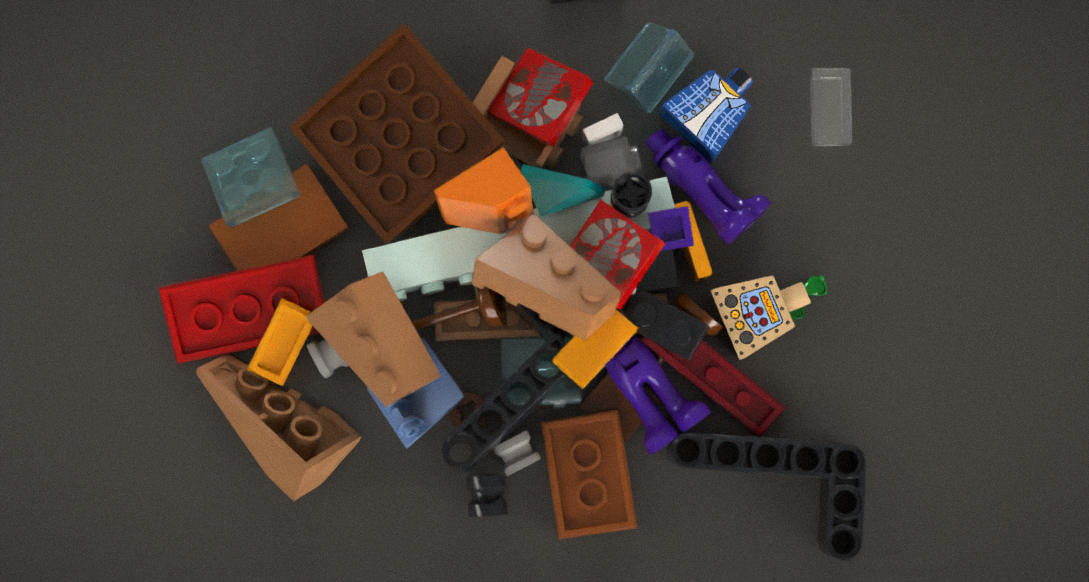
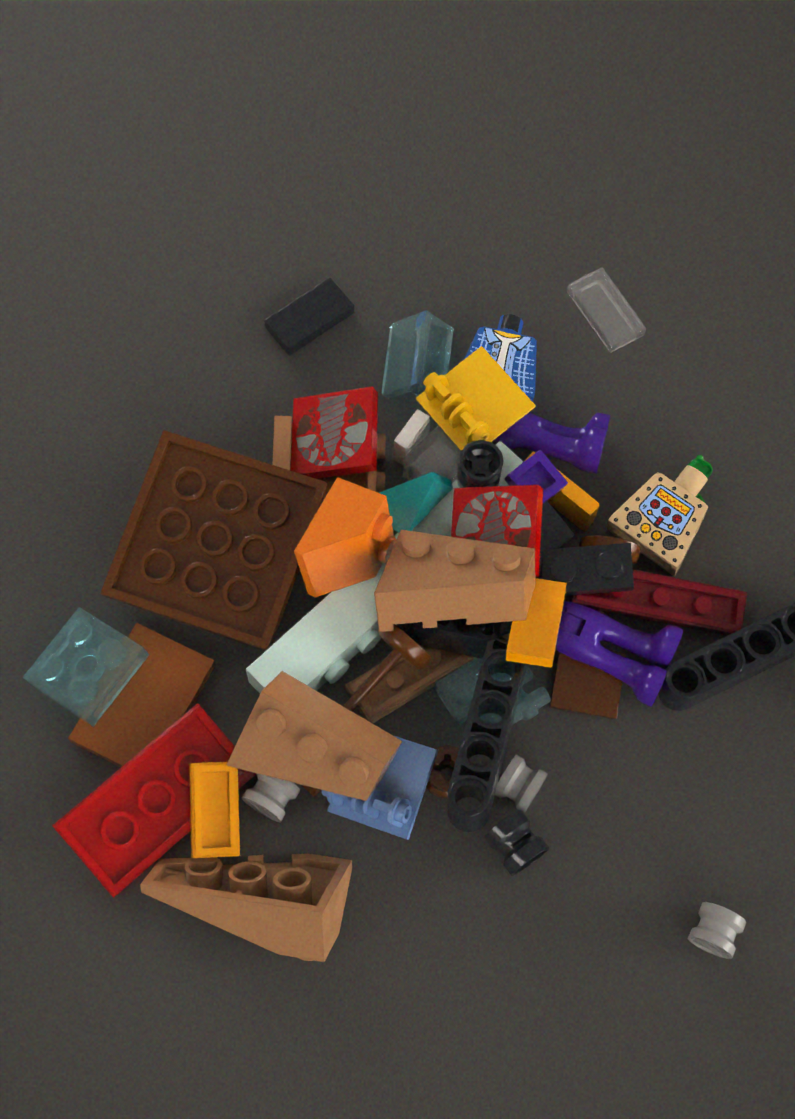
camera: 30 degrees left, 15 degrees down
dark orange tile [541,410,637,539] -> none
none -> yellow hinge [415,346,536,451]

